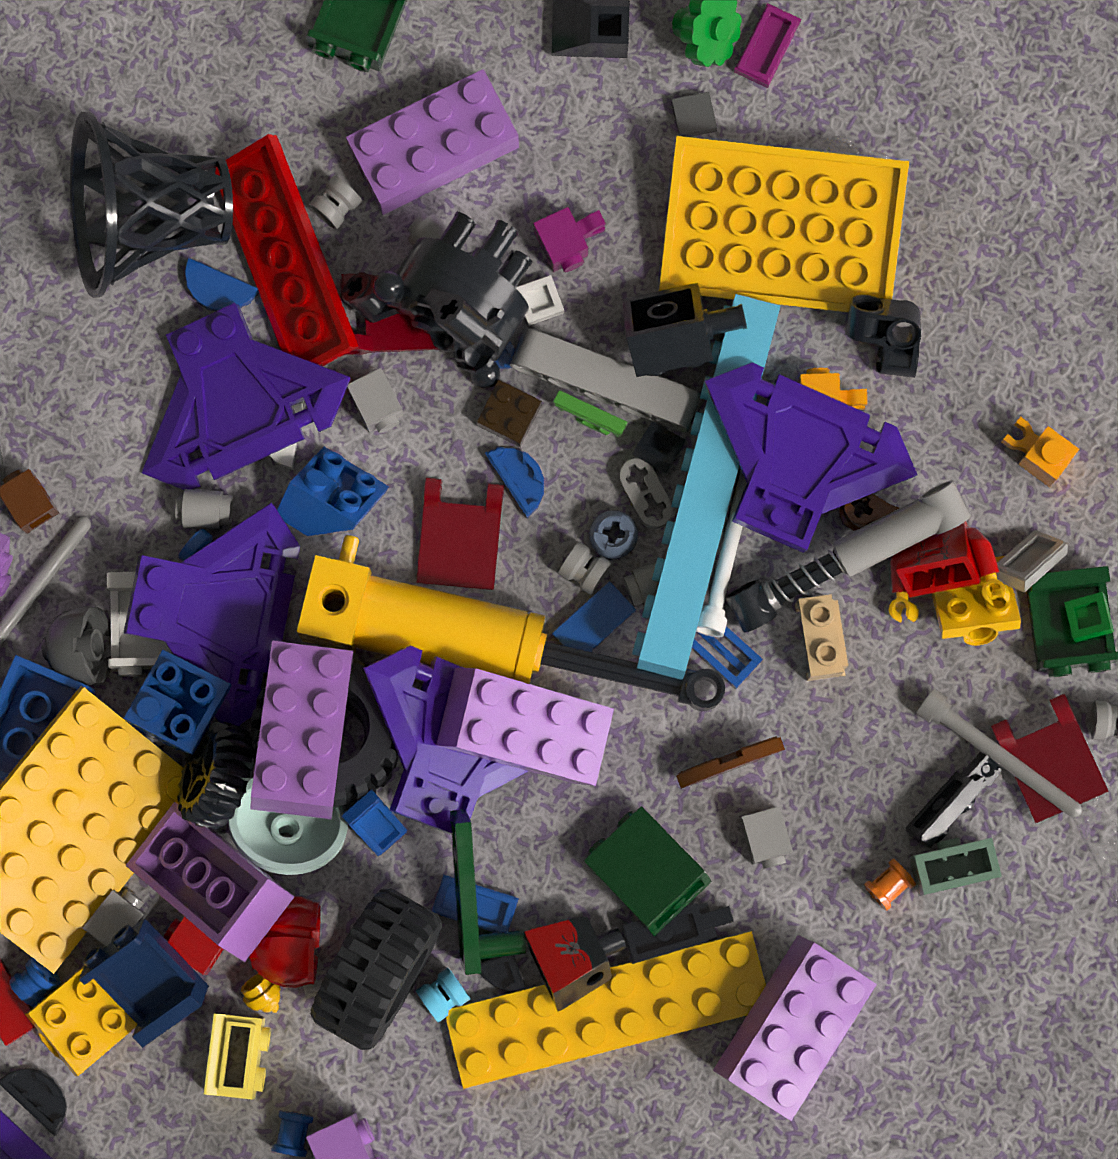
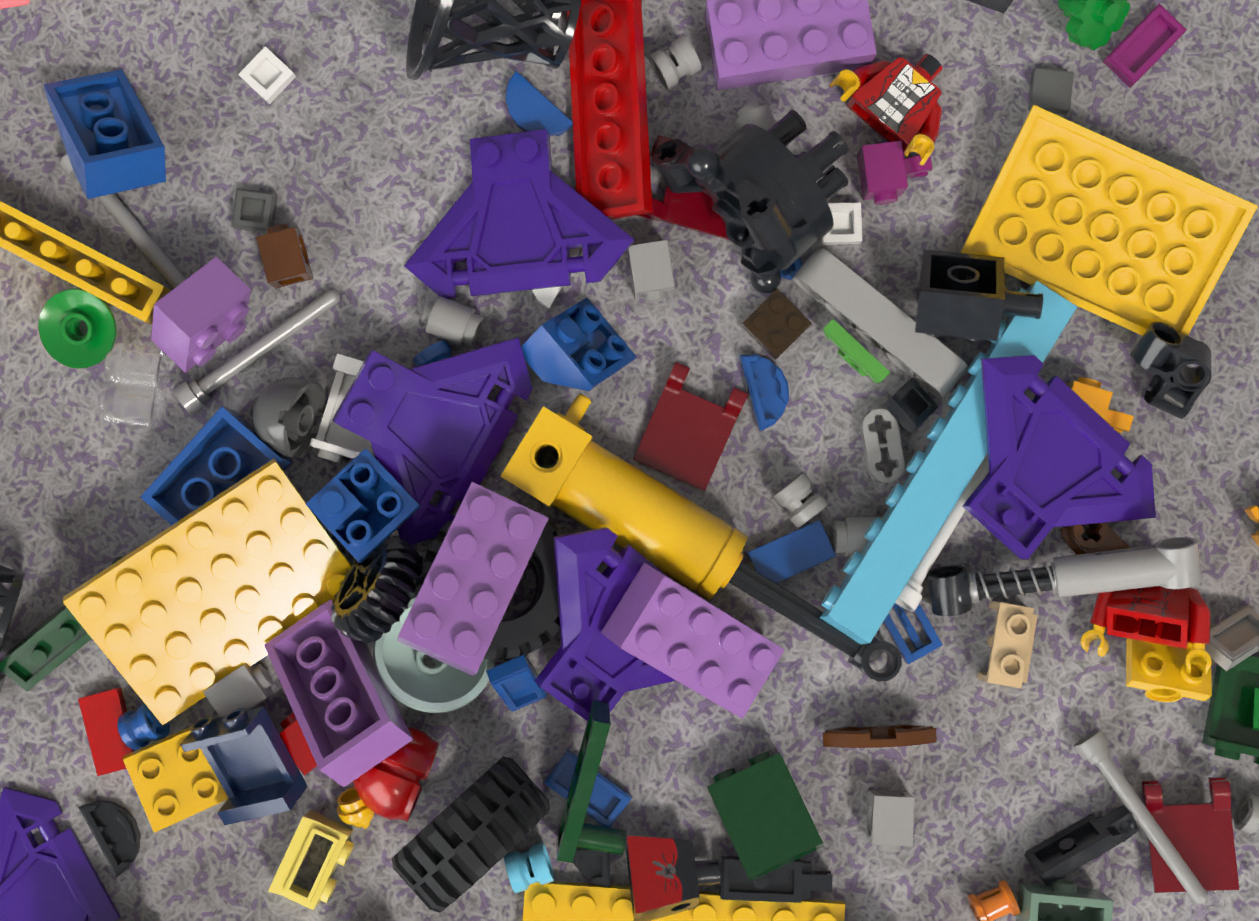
camera: 15 degrees right, 5 degrees up
sand blue piece [589,510,638,559] -> none
none -> torso [829,54,942,165]

